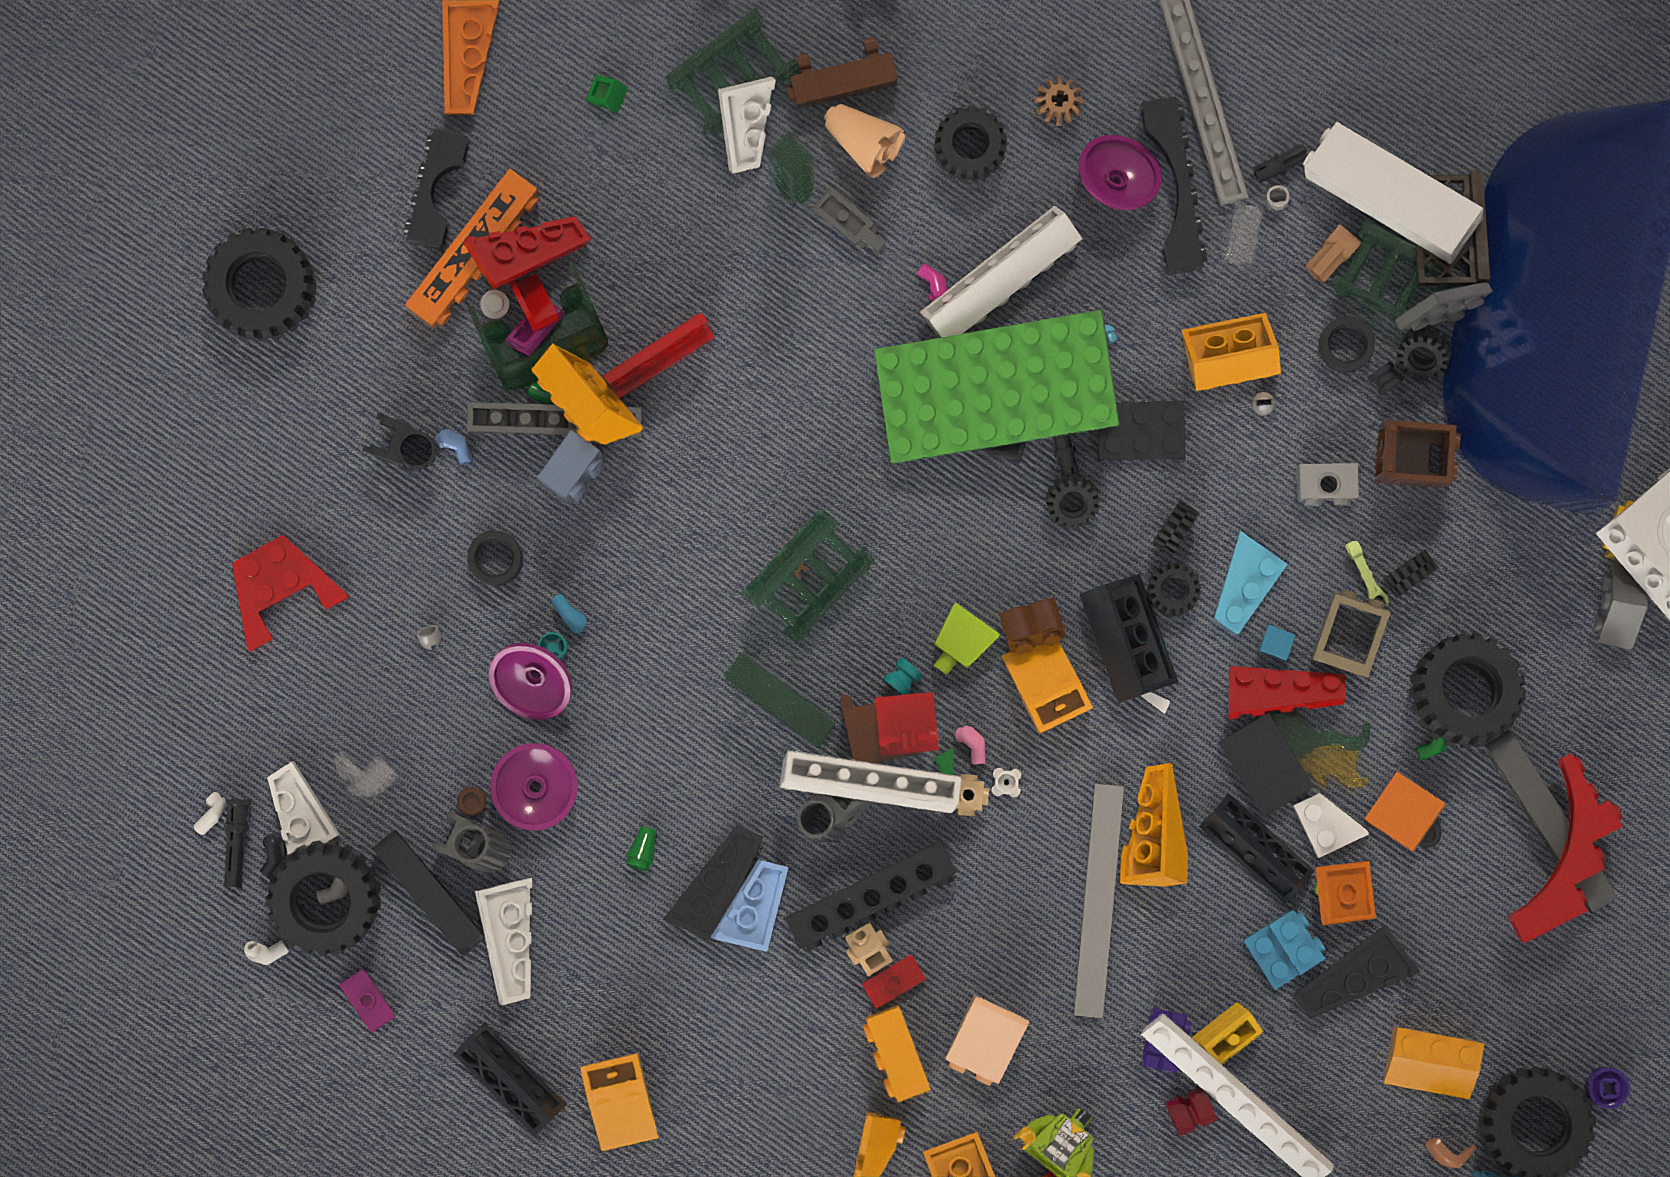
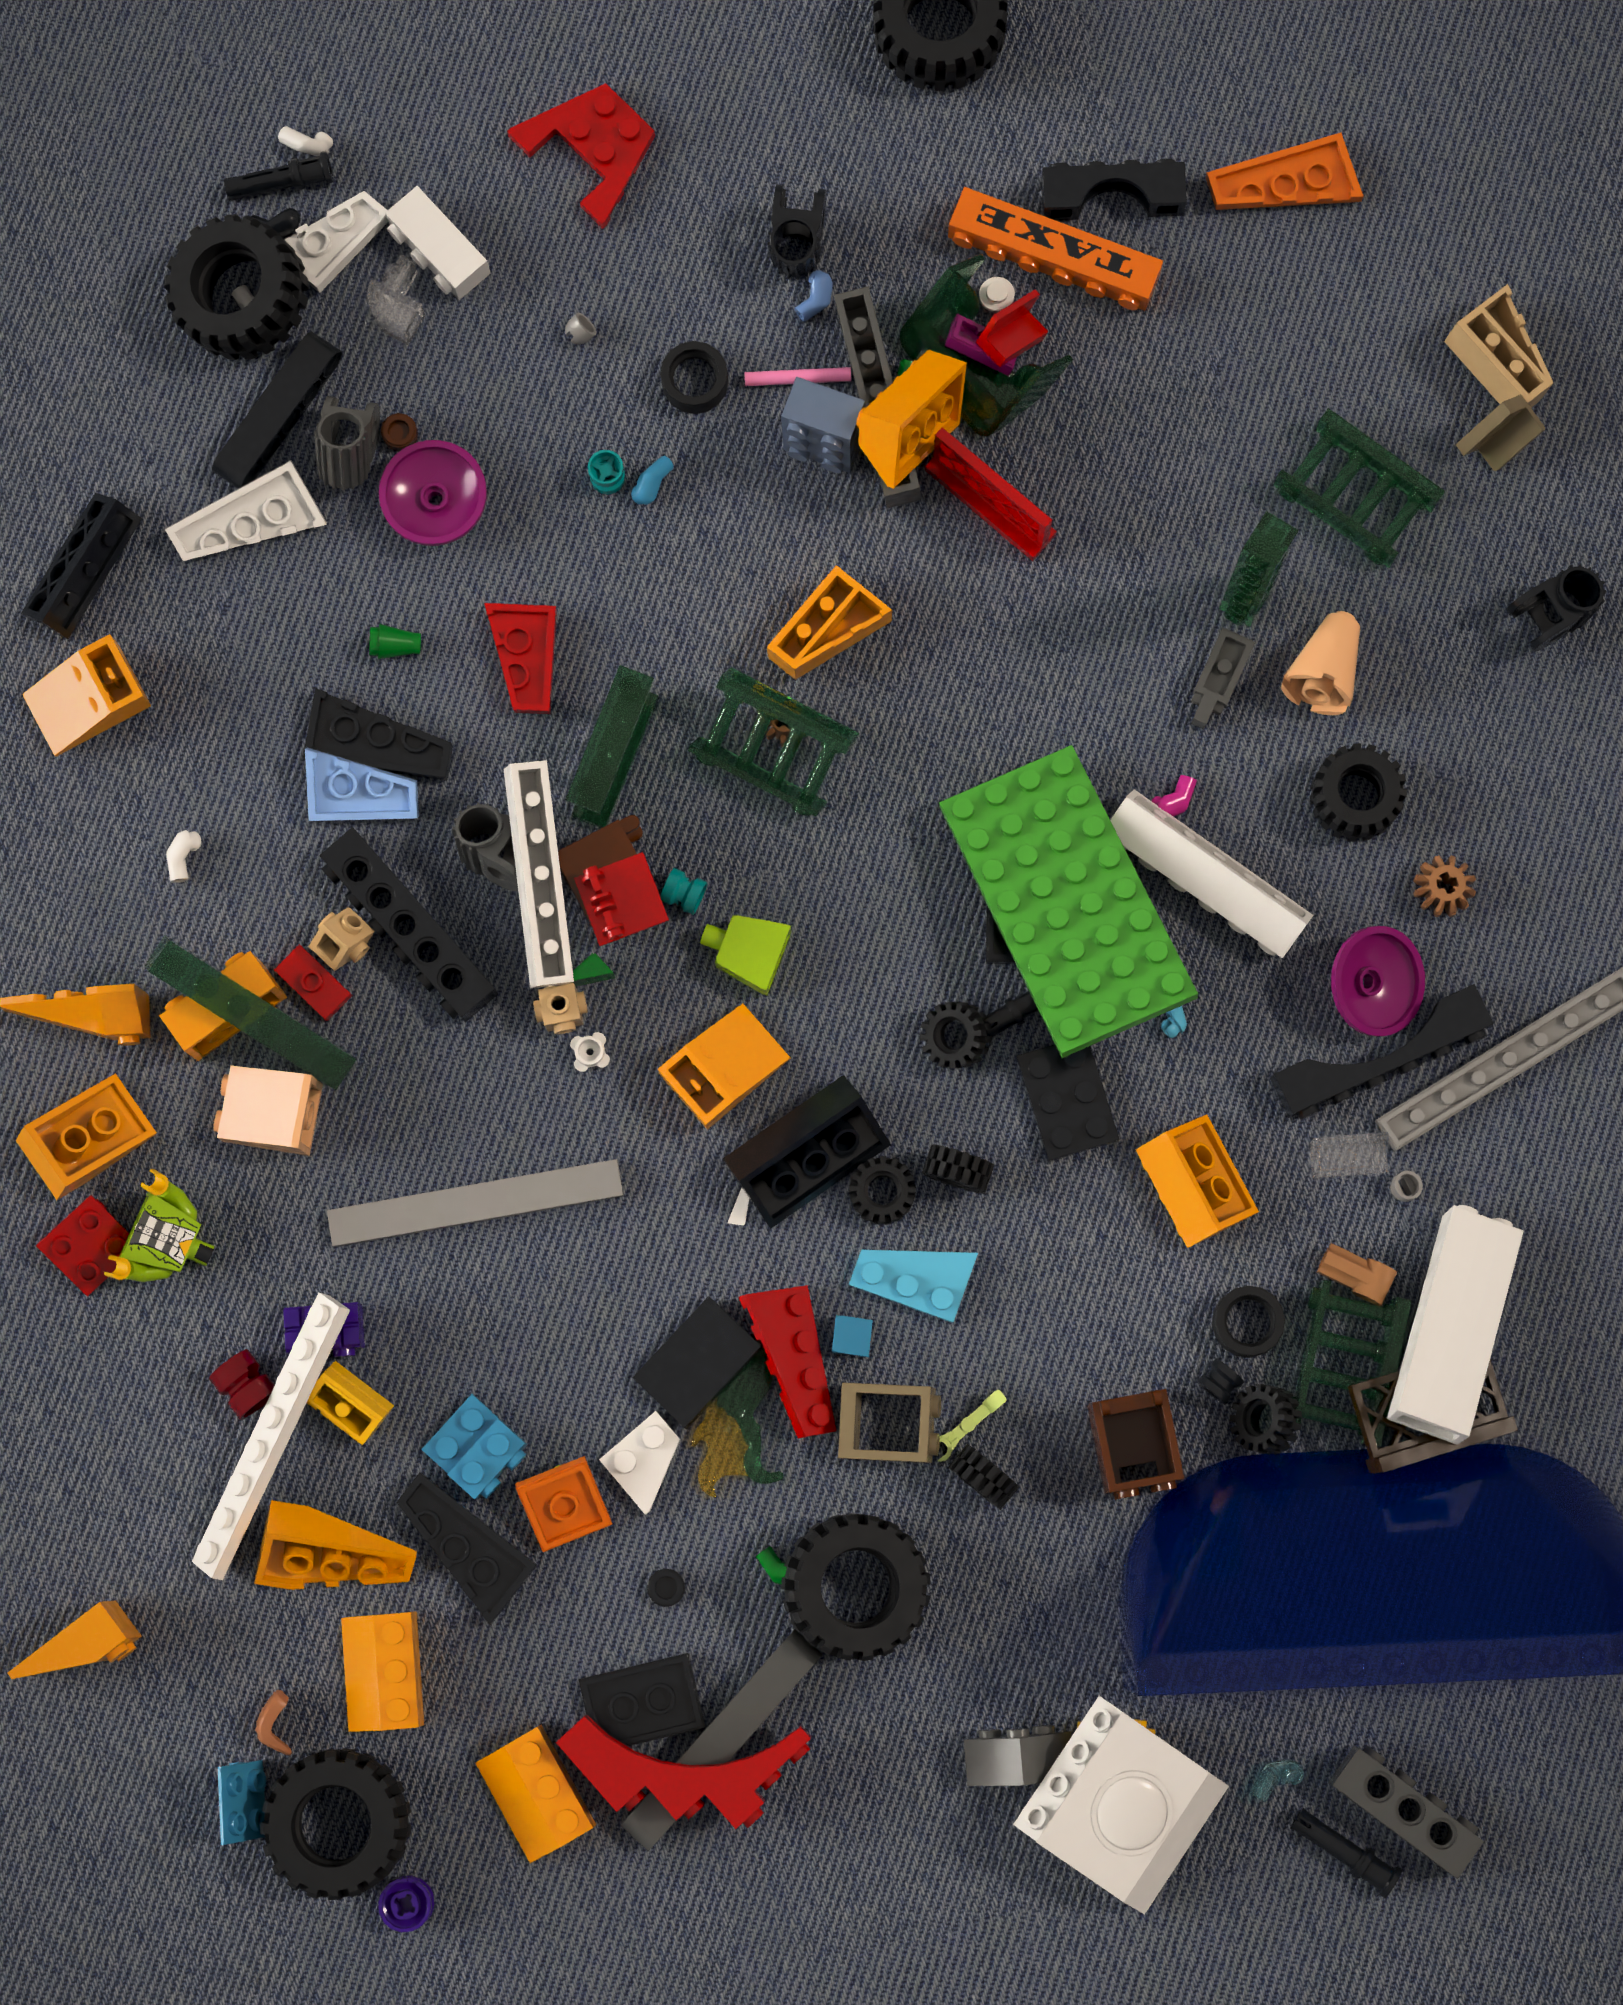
camera: 80 degrees right, 5 degrees down
white arm [244,940,289,965] -> none
magenta plate [339,968,396,1033] -> none
red wing [463,216,591,289] -> none
magenta dish [489,643,572,720] -> none
green slope [585,74,628,113] -> none
white wing [718,77,776,173] -> none
reddish brown brick [786,37,898,109] -> none
bright pink arm [955,726,986,764] -> none
reddish brown brick [999,598,1066,654] -> none
light orange wedge [1120,763,1188,887] -> none
black fence [1199,793,1315,904] -> none
light grey hinge [1251,392,1275,416] -> none
black axle [1252,144,1308,184] -> none
light grey brick [1297,463,1359,506] -> none
orange tile [1365,772,1446,852] -> none
dark grey plate [1395,282,1493,331] -> none
none -> clear green arch [144,935,357,1090]
none -> white arm [166,830,201,883]
none -> light orange wedge [254,1500,417,1590]
none -> white brick [385,186,491,300]
none -> light orange slope [475,1724,596,1863]
none -> red wing [484,603,557,714]
none -> black tile [578,1653,706,1746]
none -> bright pink bar [744,367,851,386]
none -> light orange wedge [767,565,892,680]

